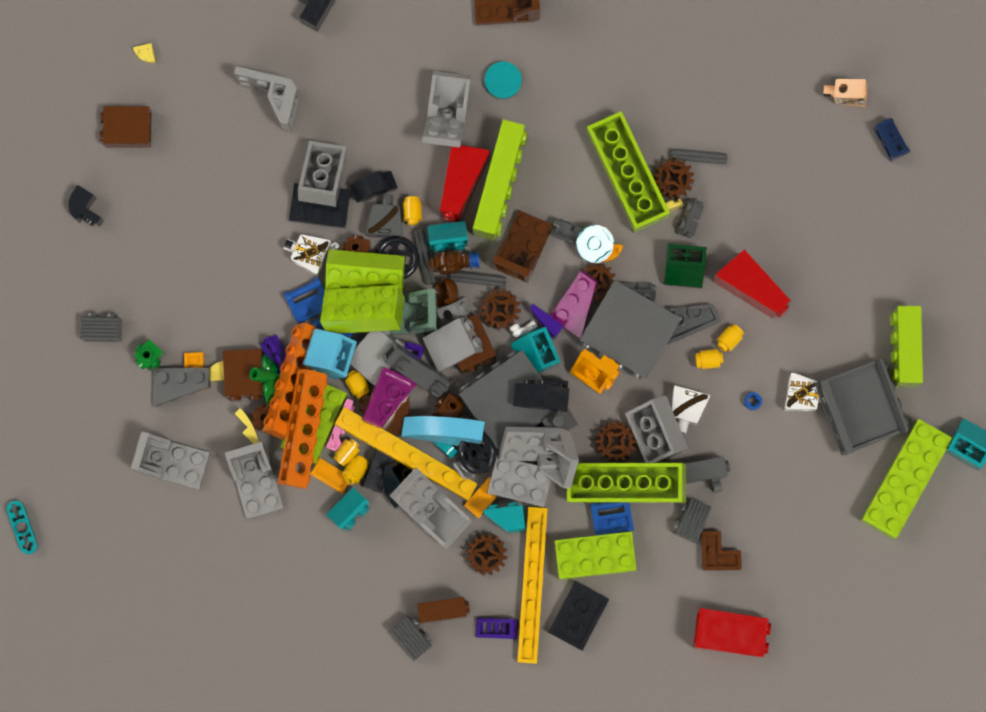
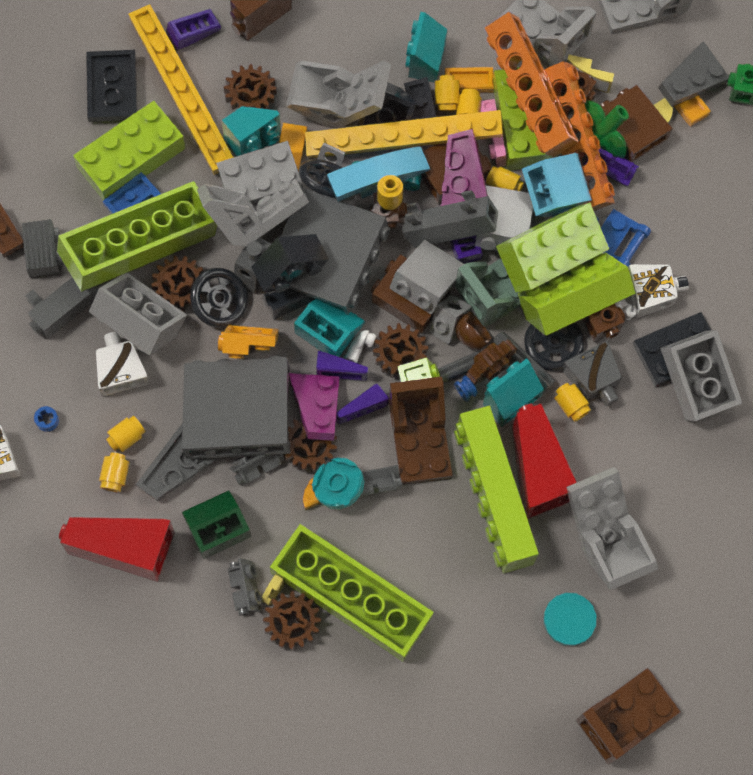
camera: 140 degrees right, 10 degrees down
black brick [350,171,398,203] -> none
dark grey axle [671,149,727,164] -> none
none -> black plate [190,268,248,328]
none -> dark purple slope [336,384,389,425]
none -> yellow brick [377,175,403,210]
none -> bracket [397,358,440,382]

